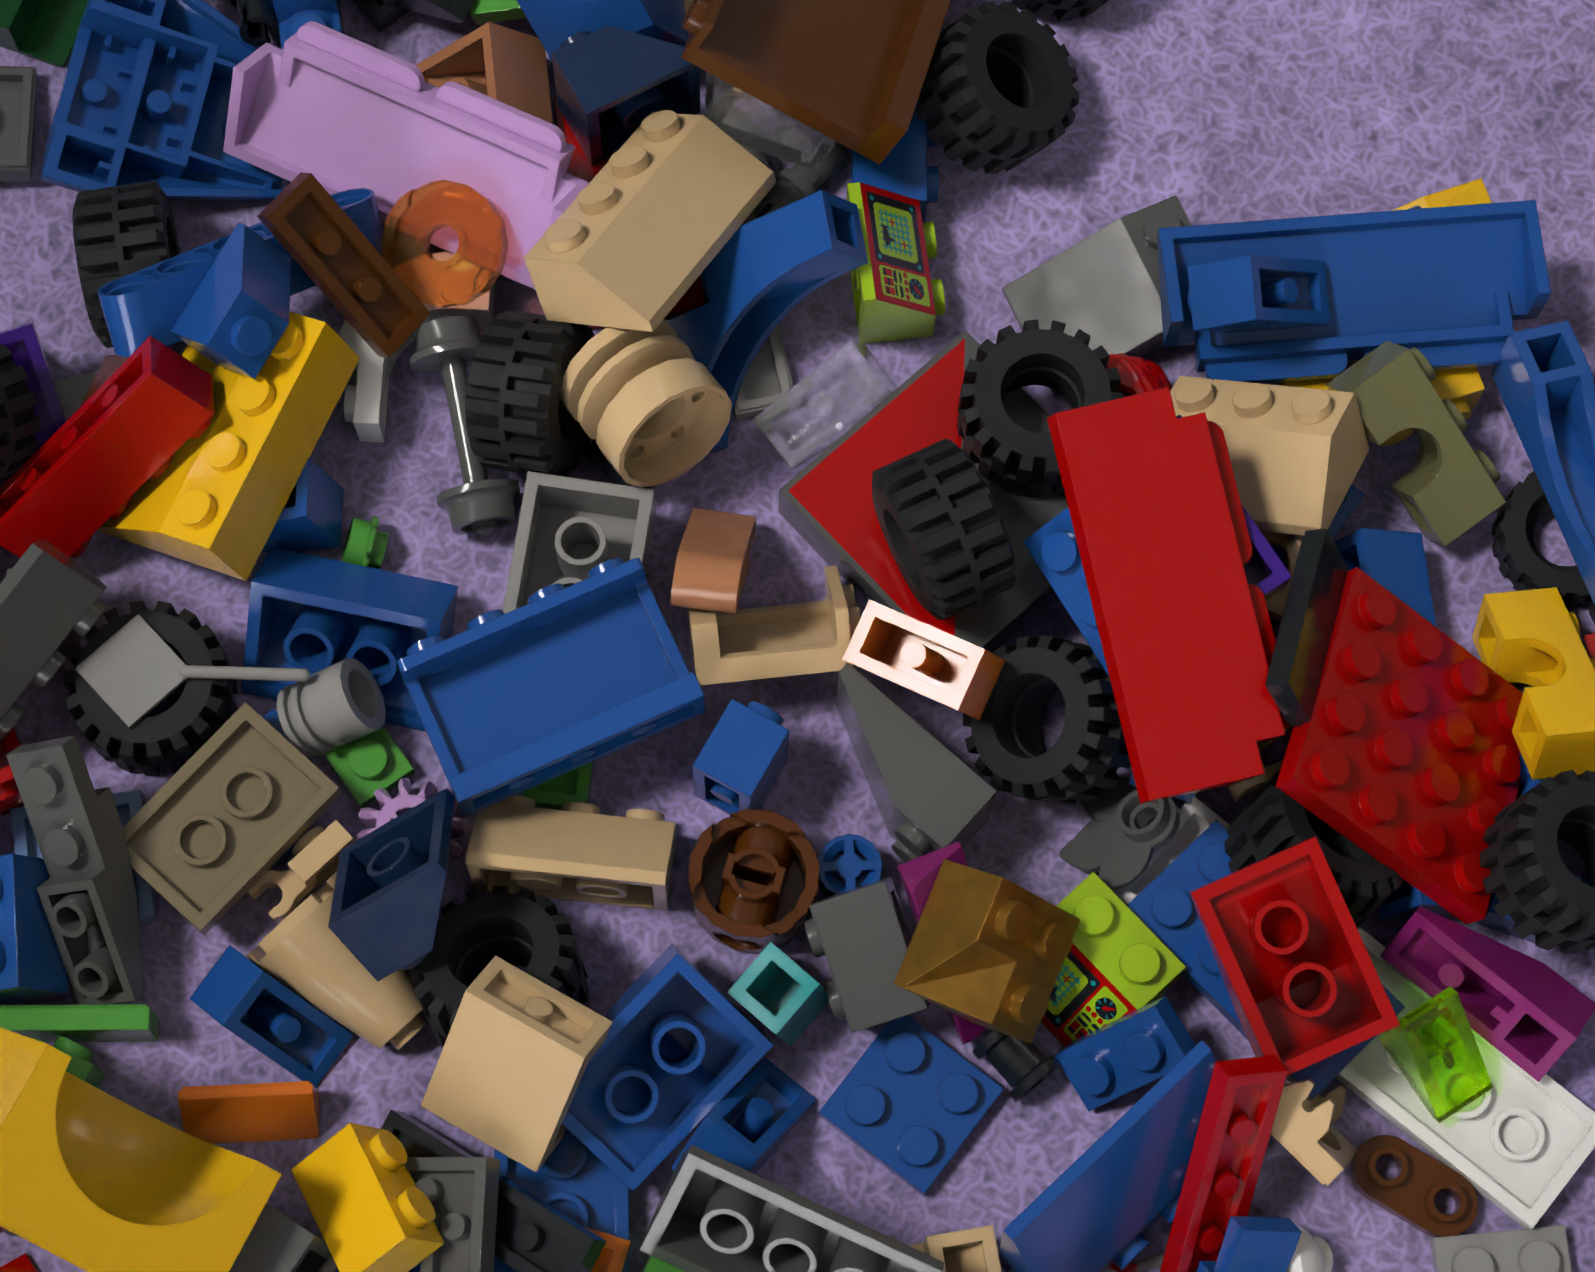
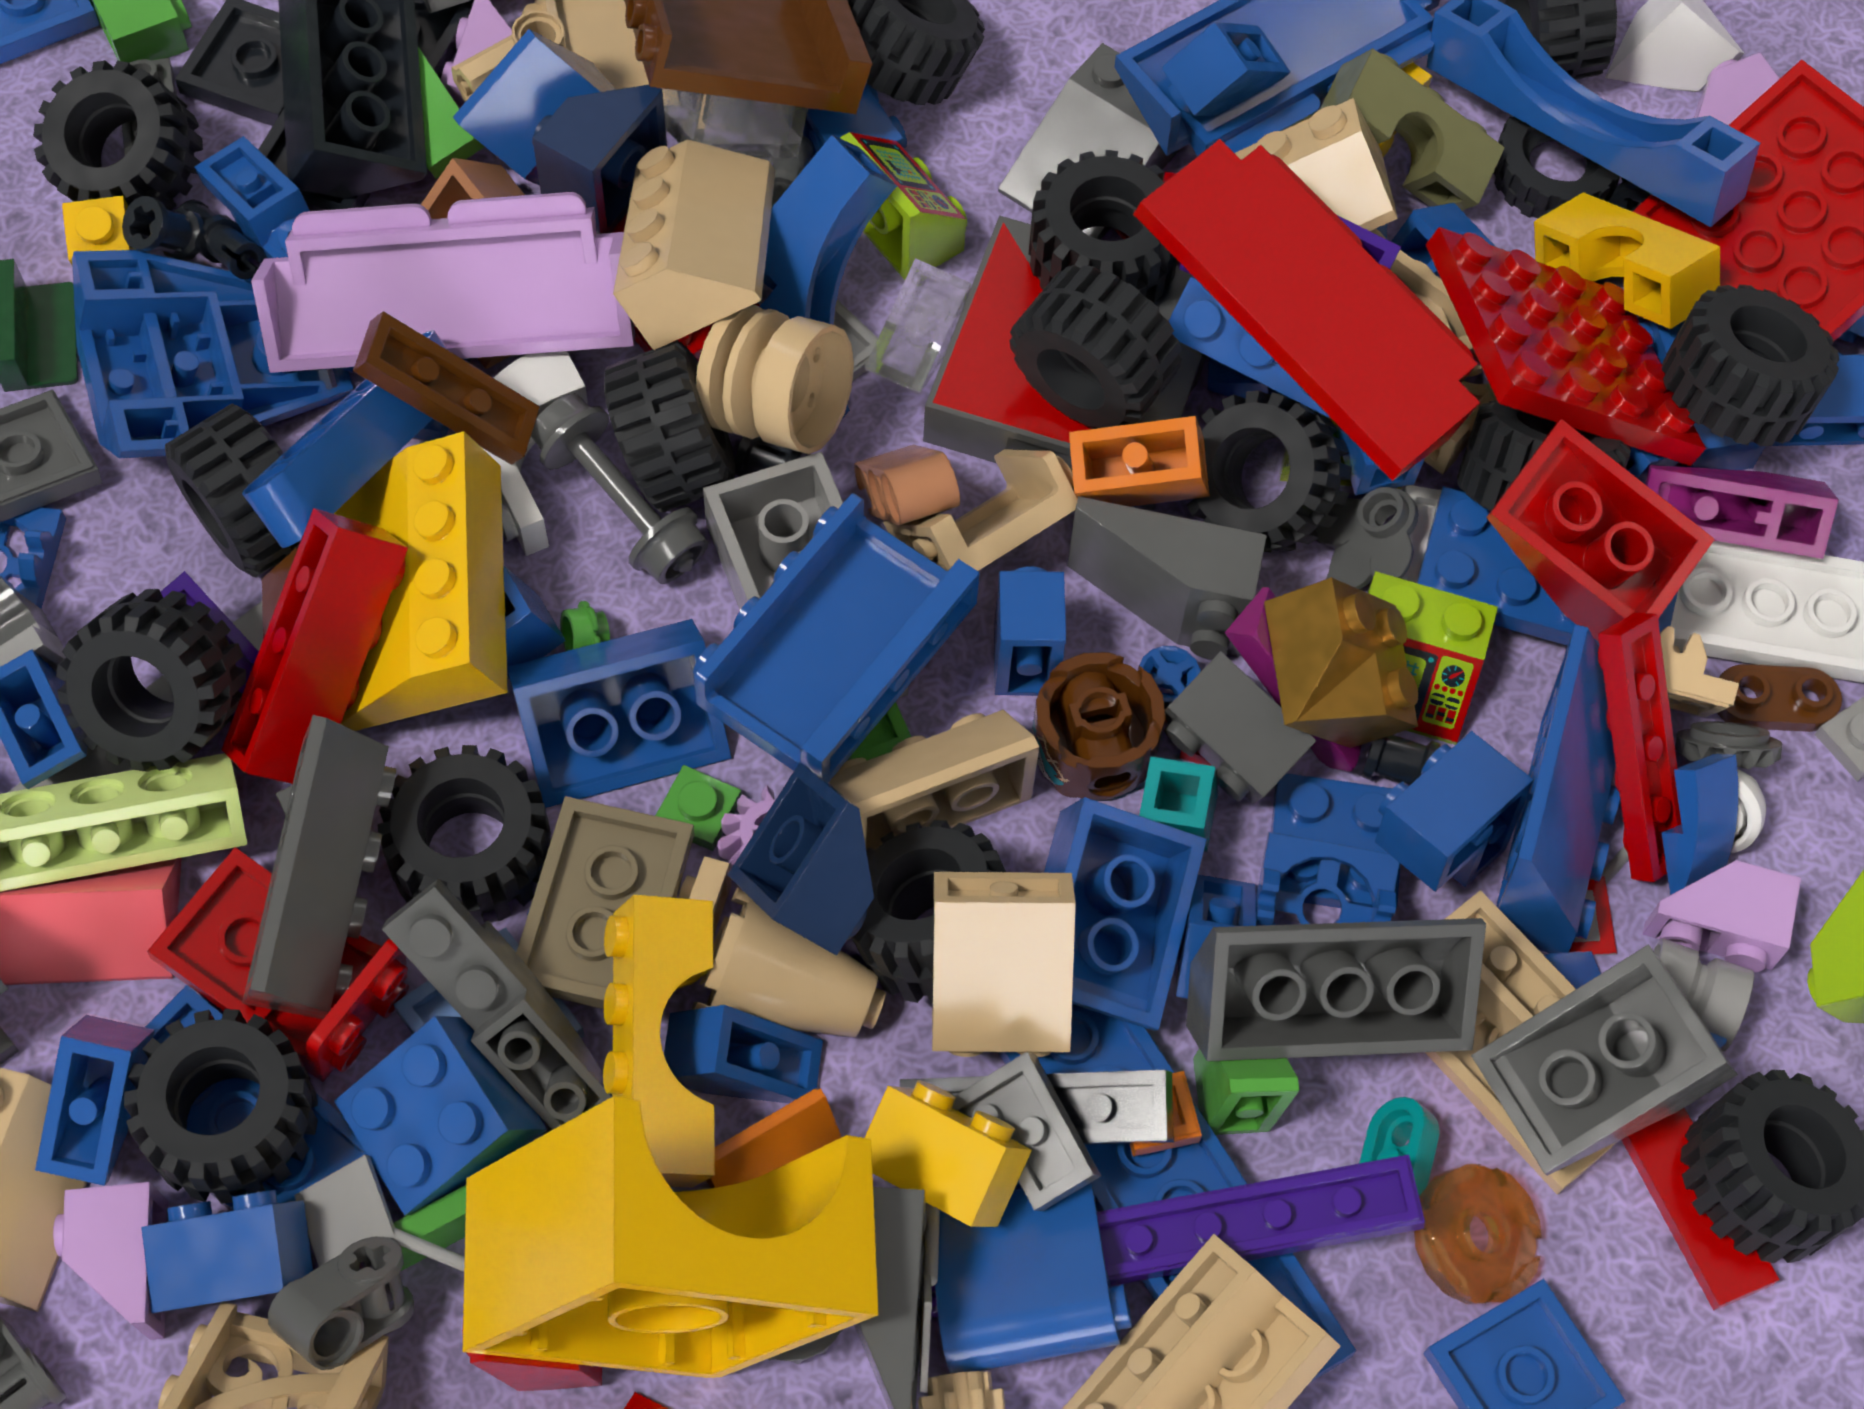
camera: 30 degrees left, 10 degrees down
light grey piece [75,614,310,728] -> none
blue slope [170,223,291,379] -> none
light grey piece [276,658,386,758] -> none
clear orange tile [381,180,508,308] -> none
blue plate [1055,996,1196,1111] -> none
black tile [1265,529,1350,727] -> none
clear neon green slope [1378,986,1493,1123] -> none
none -> yellow arch [603,895,715,1188]
none -> blue piece [1256,831,1399,926]
none -> blue brick [1375,731,1534,892]
none -> dark grey gear [1675,721,1782,769]

